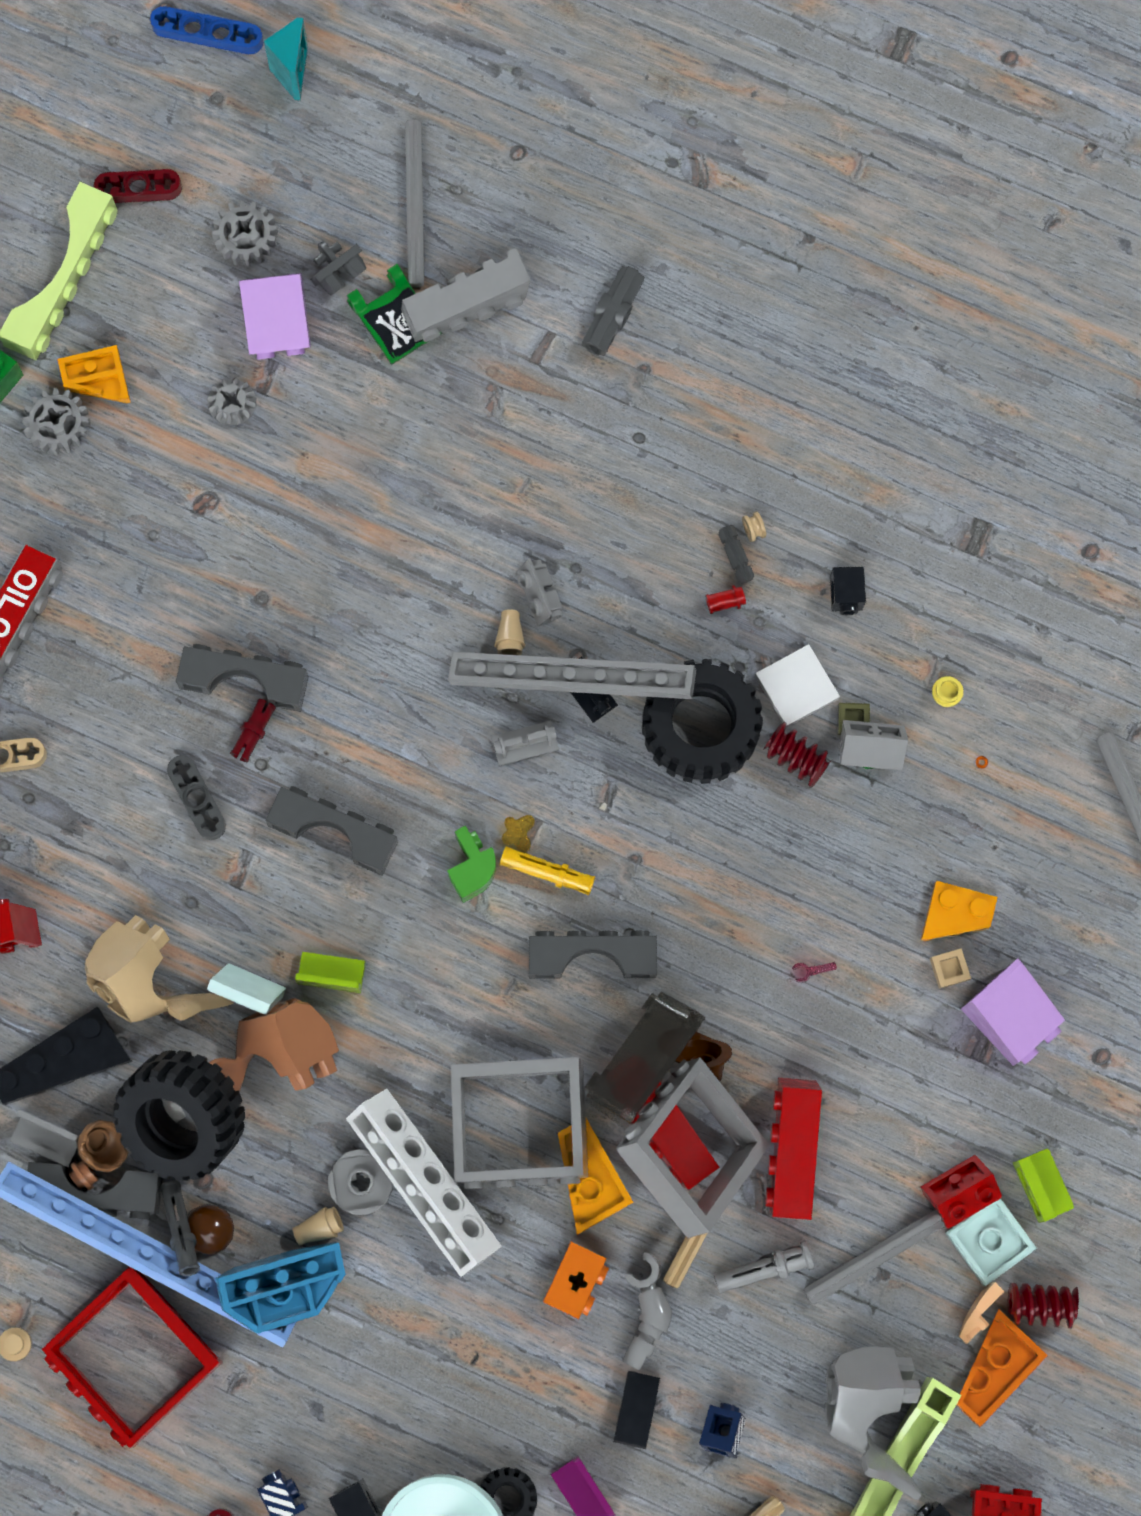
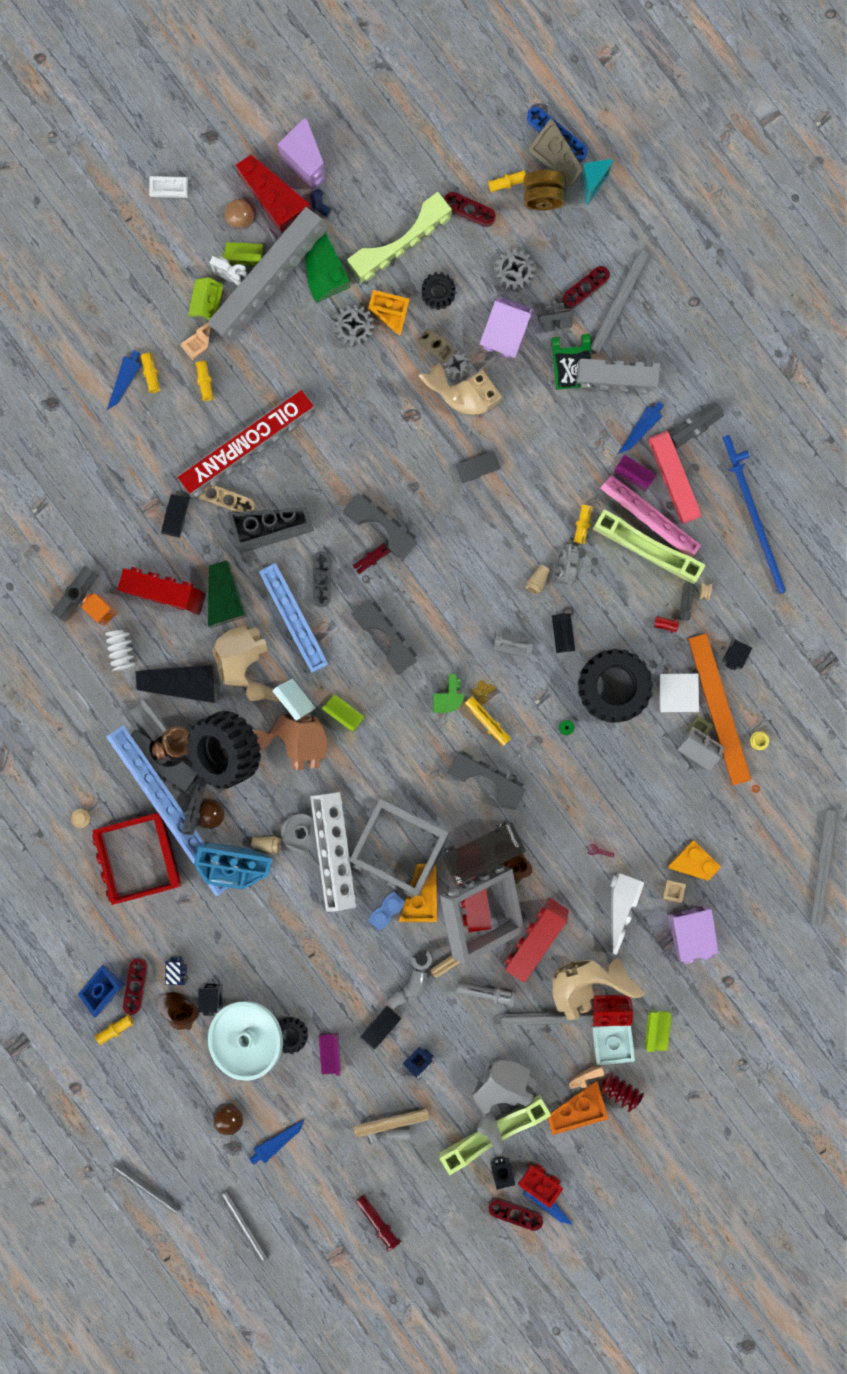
camera: 35 degrees right, 10 degrees up
light grey plate [448,652,697,699] -> none
orange brick [543,1242,609,1319] -> none
dark red piece [763,722,833,788] -> none
none -> dark green wedge [208,560,247,628]
none -> dark grey wedge [227,507,314,554]
none -> light blue plate [259,563,329,673]
none -> medium blue brick [369,890,405,930]
none -> dark tan leg [417,329,455,364]
none -> tan hips [418,362,502,415]
none -> black tyre [421,272,456,310]
none -> dark grey slope [456,451,500,483]
none -> yellow pin [488,170,526,193]
none -> pearl gold wheel [524,170,565,211]
none -> dark tan wing [528,118,583,186]
none -> tan hips [552,958,644,1020]
none -> green piece [559,720,575,736]
none -> dark red beam [562,266,610,309]
none -> yellow pin [573,505,593,545]
none -> yellowish green arch [593,509,705,584]
none -> bright pink plate [601,475,701,557]
none -> white wedge [610,872,644,955]
none -> magenta panel [614,454,656,492]
none -> blue bar [618,401,664,454]
none -> coral beam [648,431,701,524]
none -> orange tile [687,633,751,786]
none -> blue piece [722,435,786,594]

